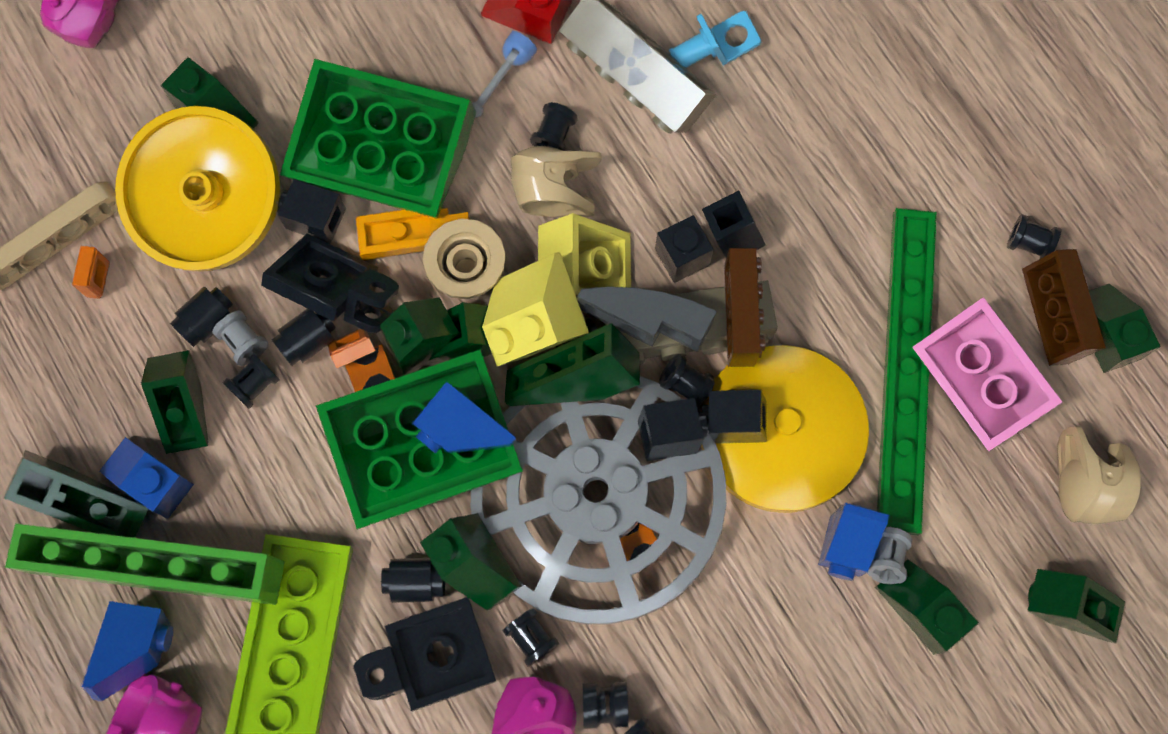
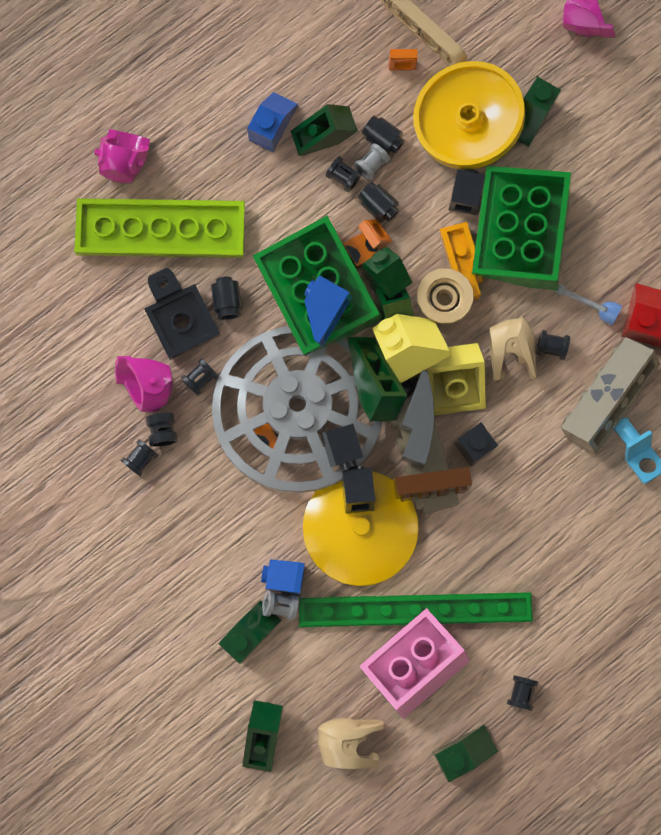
camera: 80 degrees right, 5 degrees up
dark green slope [4,450,148,538] -> none
bright green brick [5,523,285,605] -> none
blue slope [81,601,173,701] -> none
black plate [261,233,399,333] -> none
dark green slope [420,513,521,610] -> none
black bush [659,354,715,407] -> none
black brick [702,191,766,258] -> none
reddish brown piece [1022,249,1106,366] -> none

